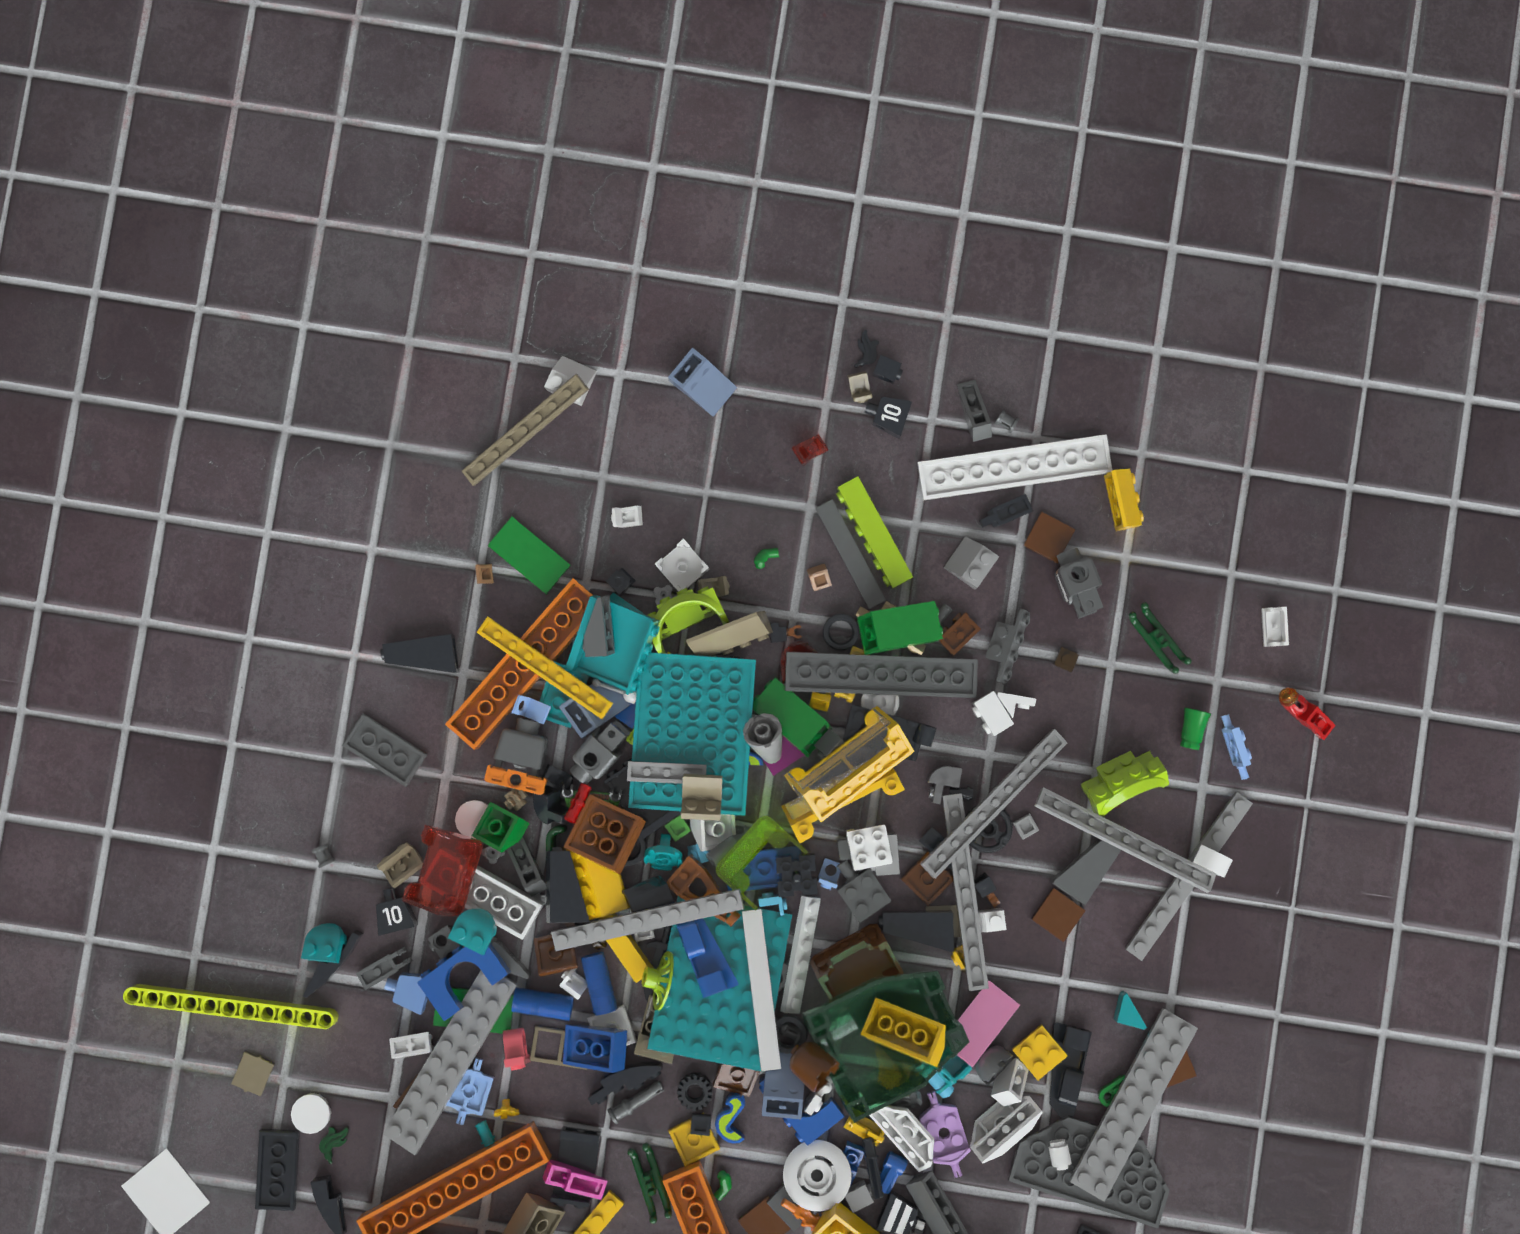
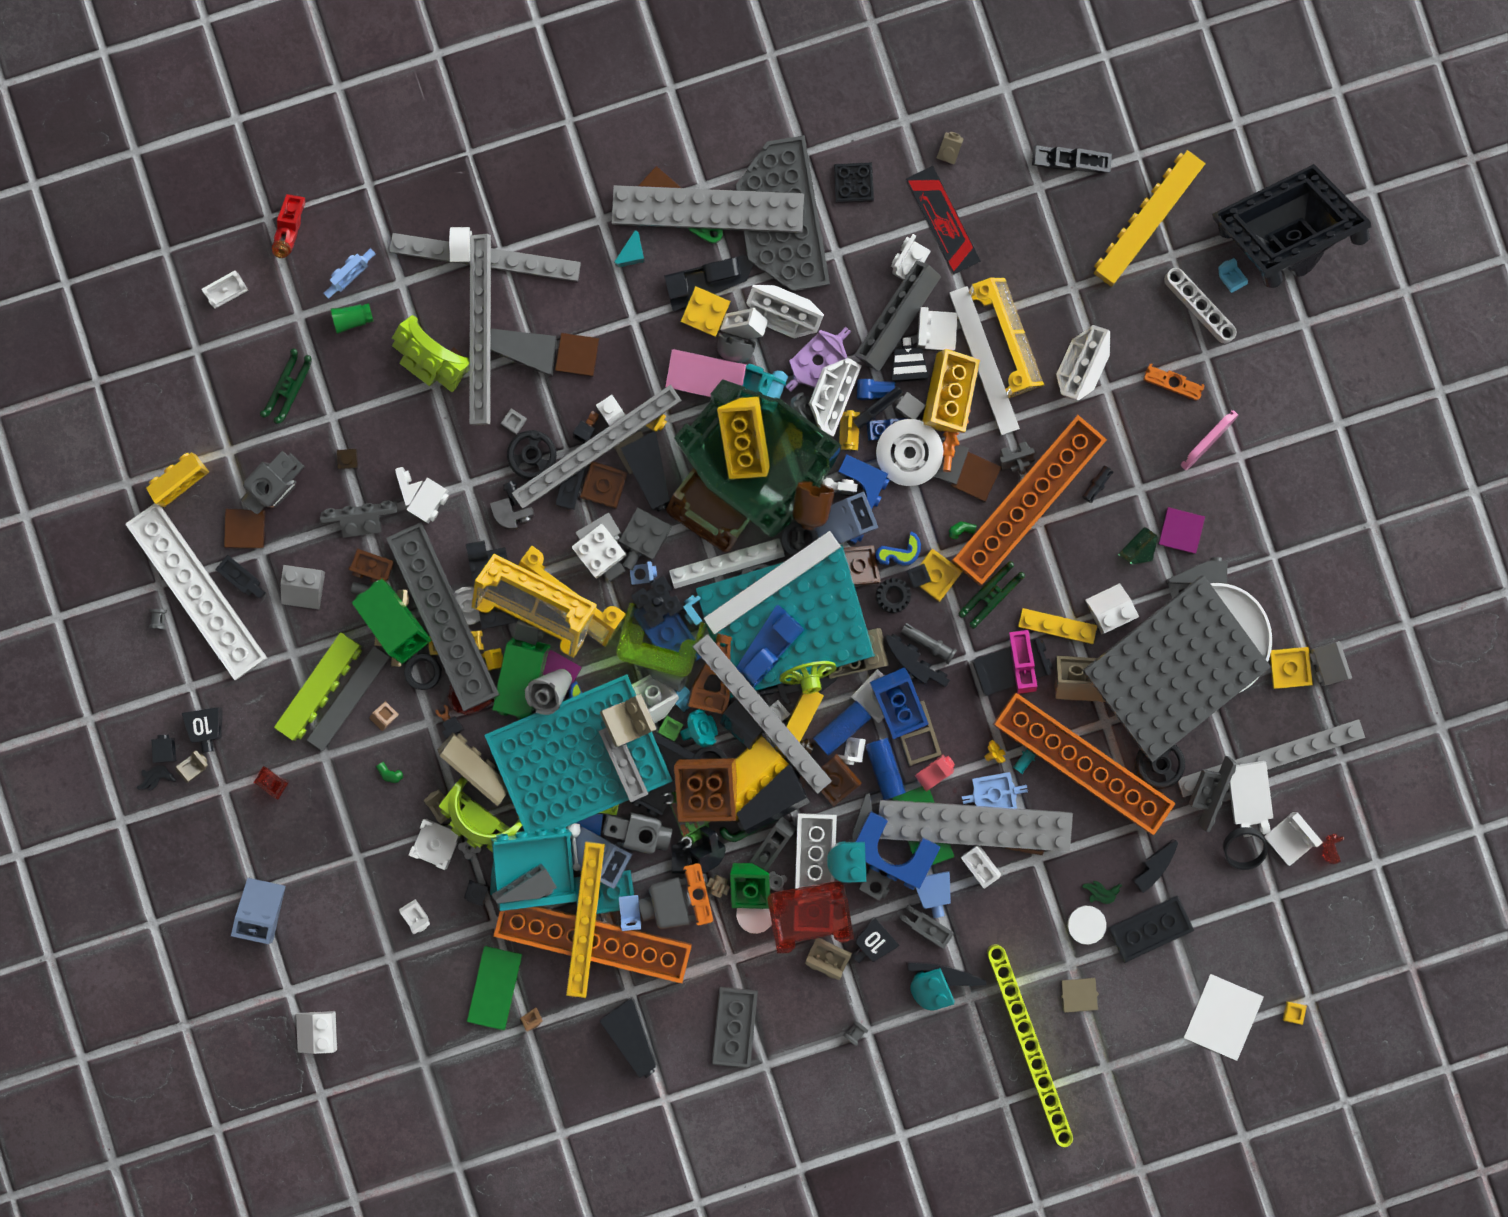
camera: 120 degrees left, 0 degrees up
dark tan tile [462,374,589,486] -> none
red pin [564,783,592,824] -> none
light grey plate [920,729,1067,879] -> none
dark grey slope [957,380,992,442] -> none
white brick [1048,1139,1072,1170] -> none

